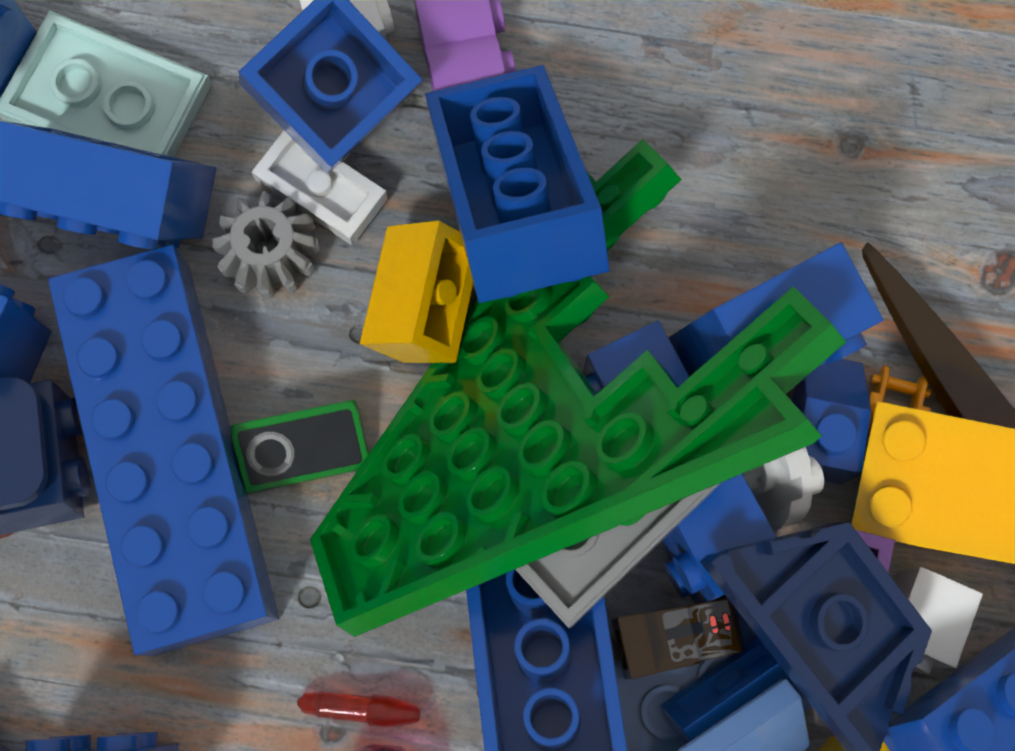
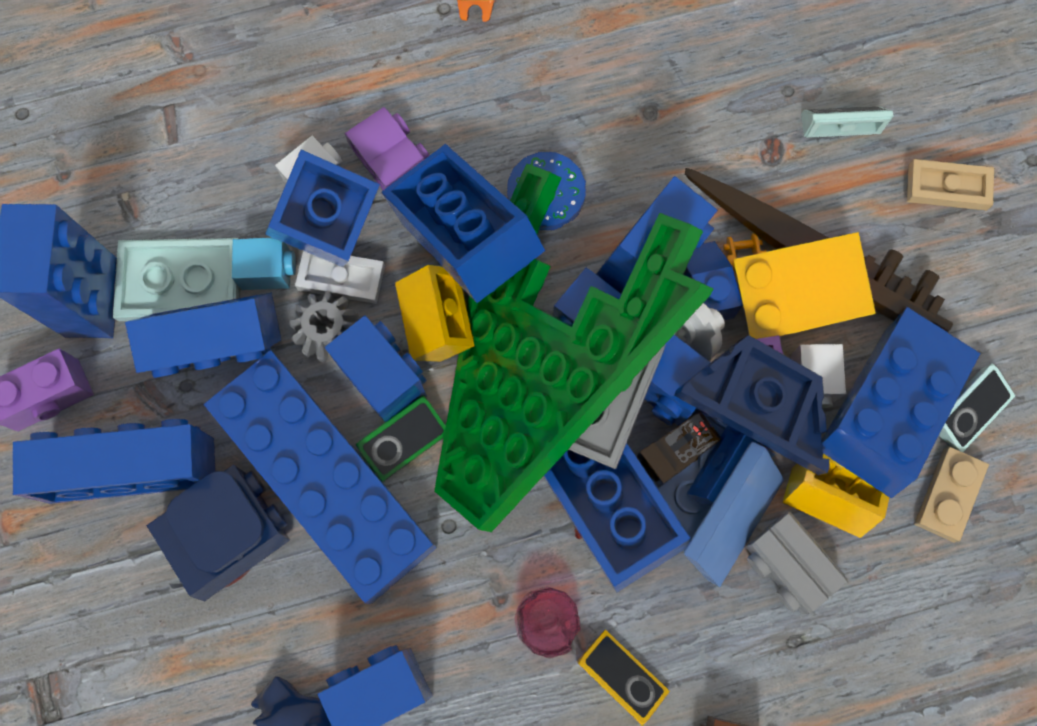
camera: 20 degrees left, 0 degrees up
clear red piece [297,691,421,727] -> none
none -> medium azure brick [232,238,296,290]
none -> blue brick [324,315,427,422]
none -> blue tile [507,152,586,230]

